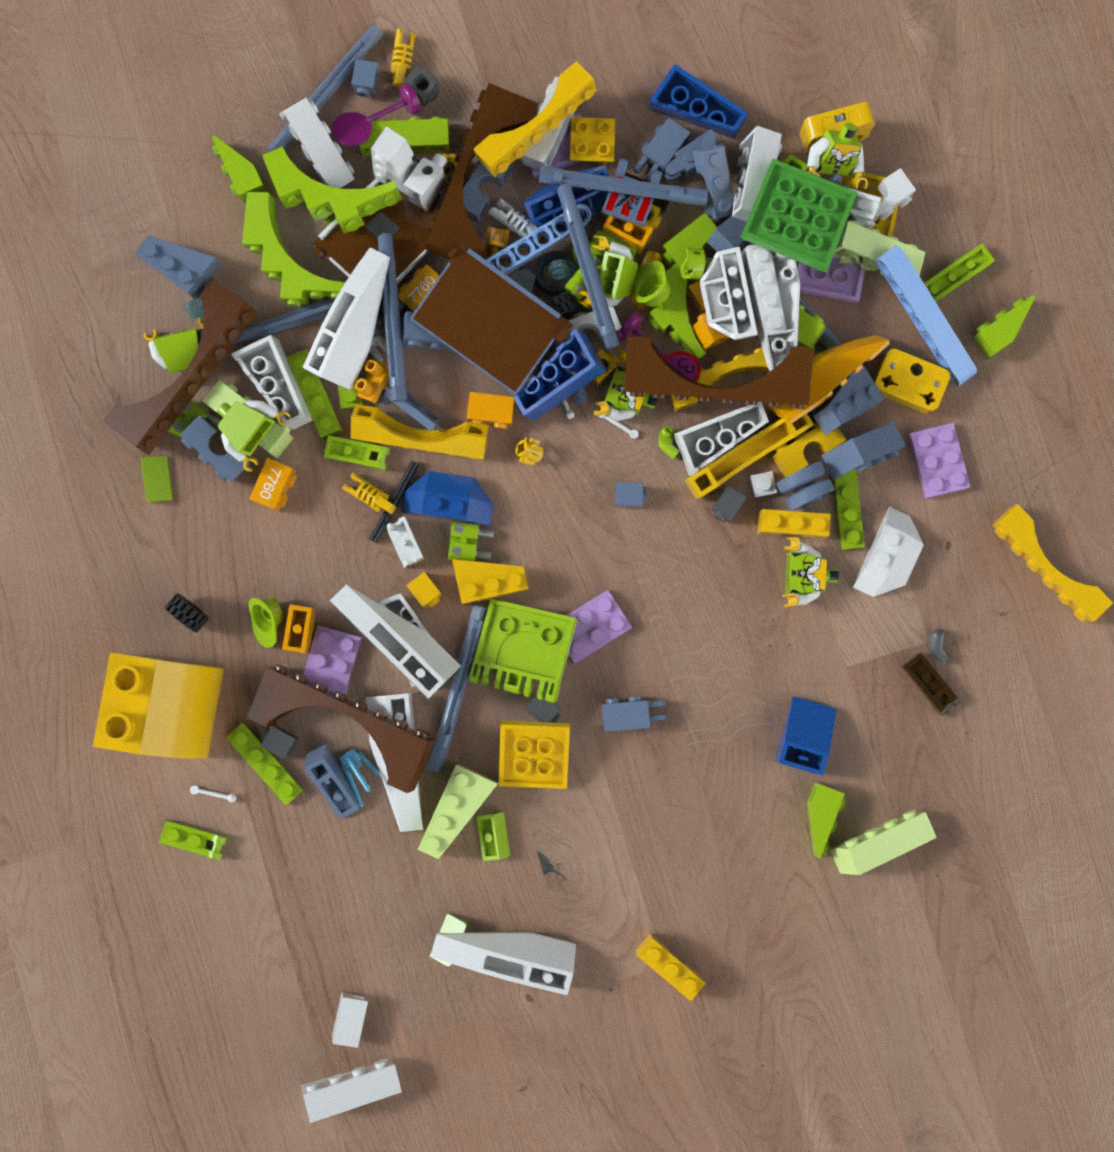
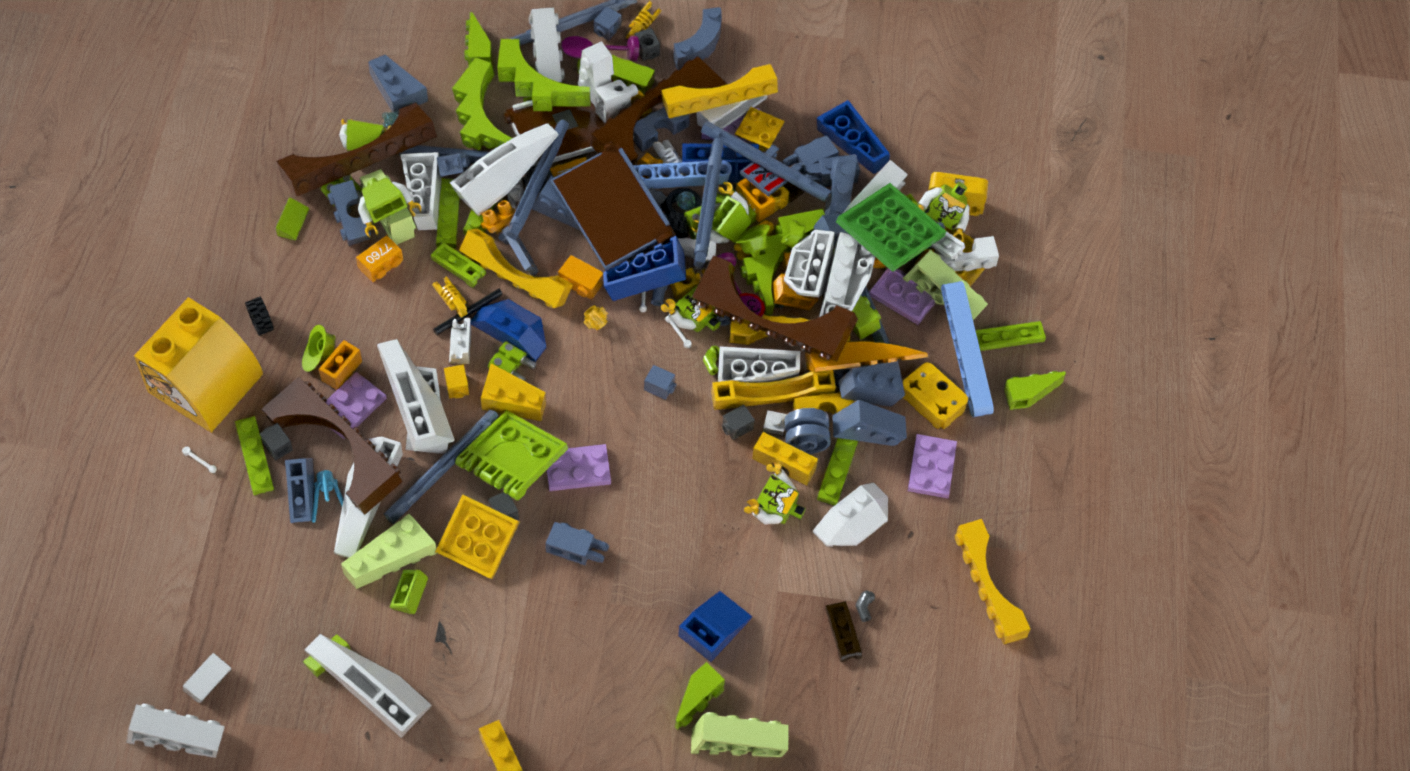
camera: 20 degrees right, 25 degrees down
lime plate [159,820,227,860] -> none
none -> sand blue hinge [437,152,470,177]
none -> sand blue brick [673,7,722,70]

